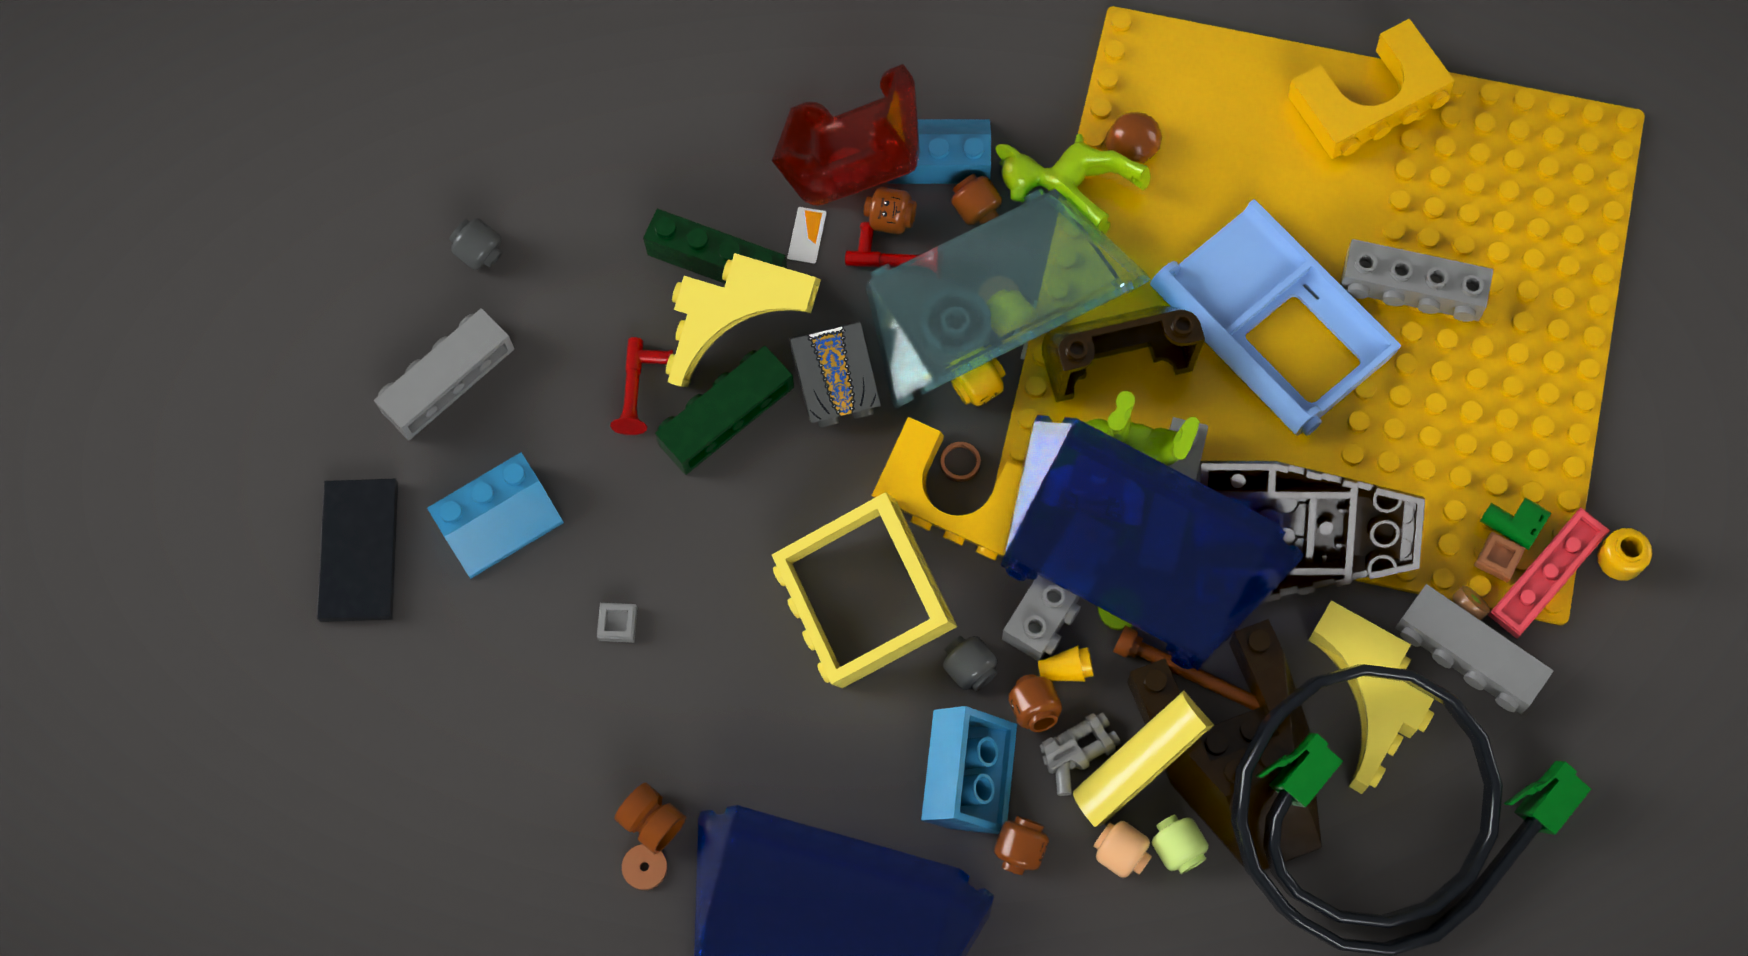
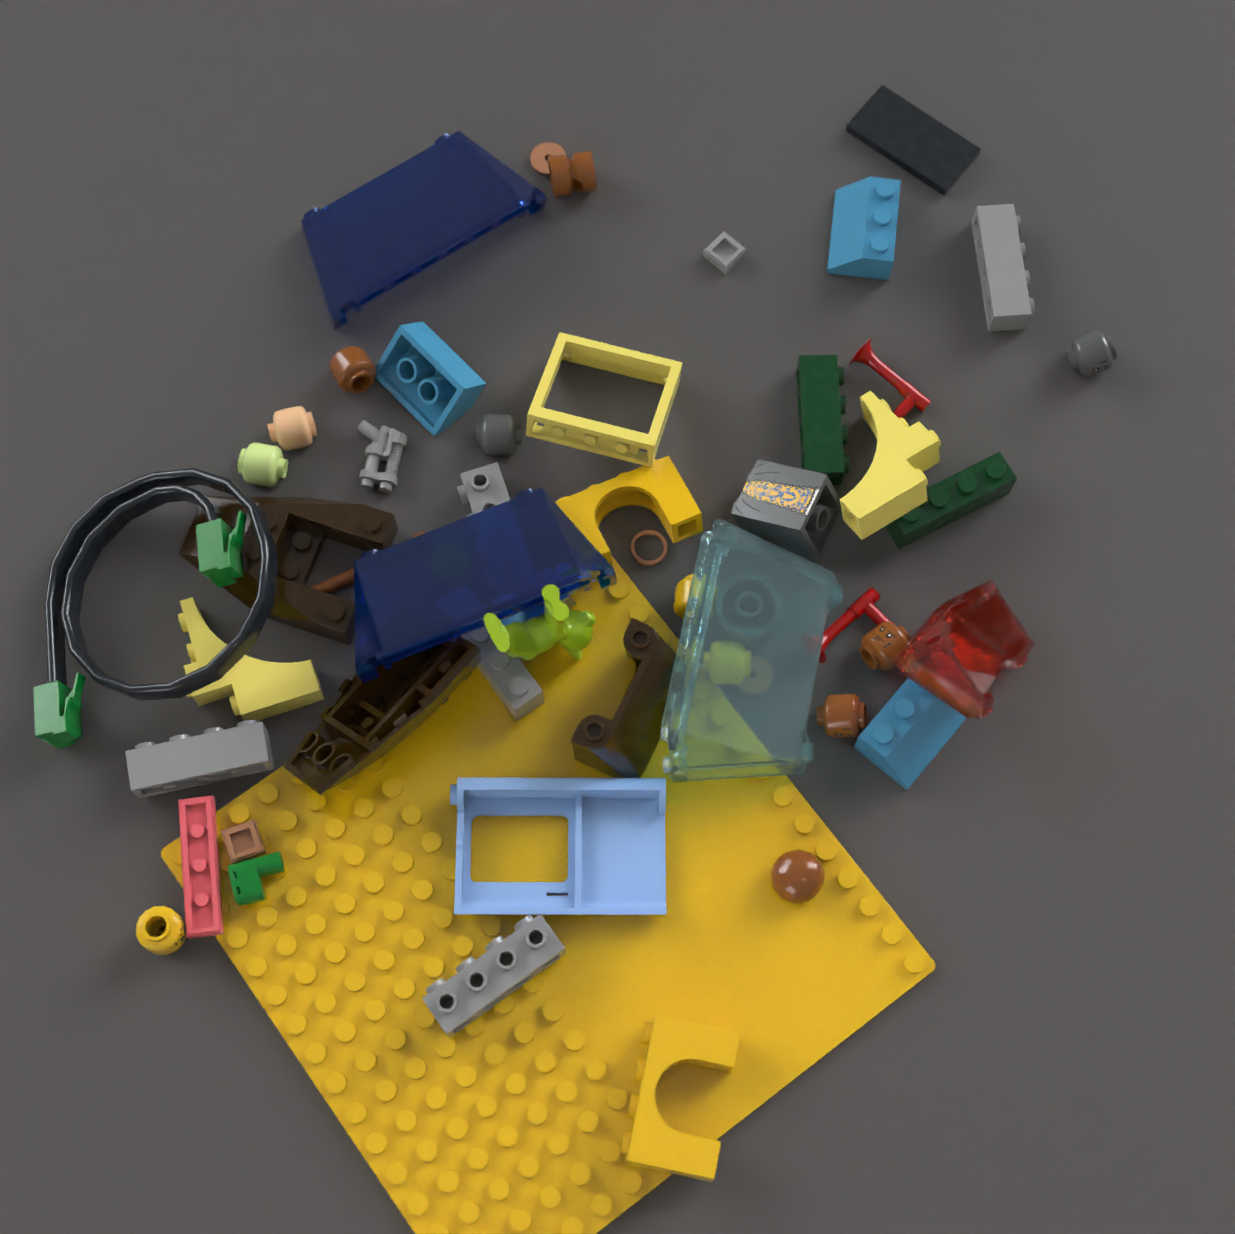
camera: 125 degrees right, 0 degrees up
white sticker [787,207,827,264] -> none
lime animal [995,134,1150,238] -> none
dark orange head [1008,674,1063,732] -> none
yellow cone [1038,645,1094,682] -> none
light yellow brick [1073,691,1214,827] -> none
medium nougat tile [1453,585,1490,621] -> none

